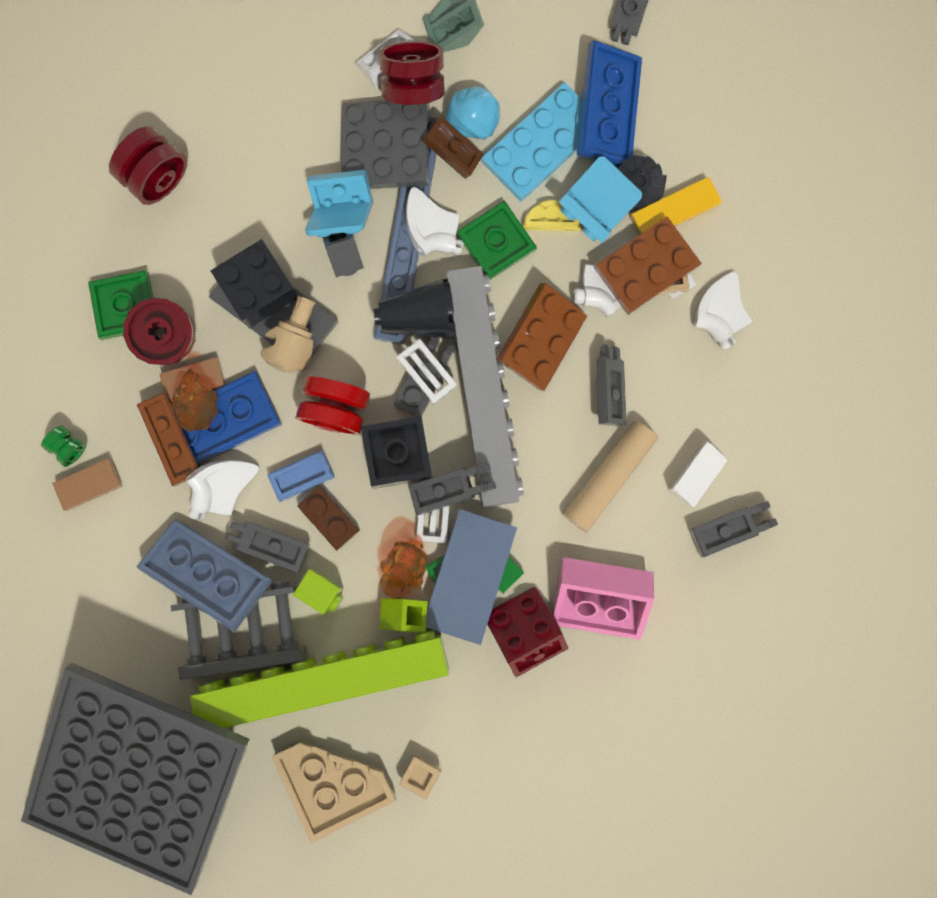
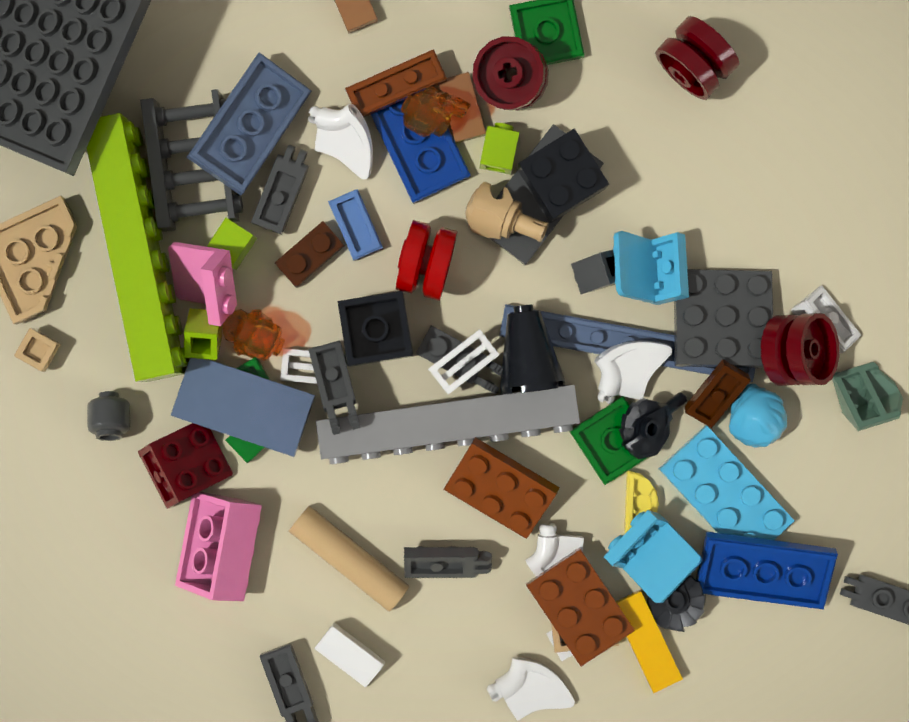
camera: 90 degrees right, 5 degrees up
none -> dark grey head [87,391,130,441]
none -> bright pink bracket [168,242,237,326]
none -> lime brick [479,123,519,175]
none -> black piece [619,392,687,459]

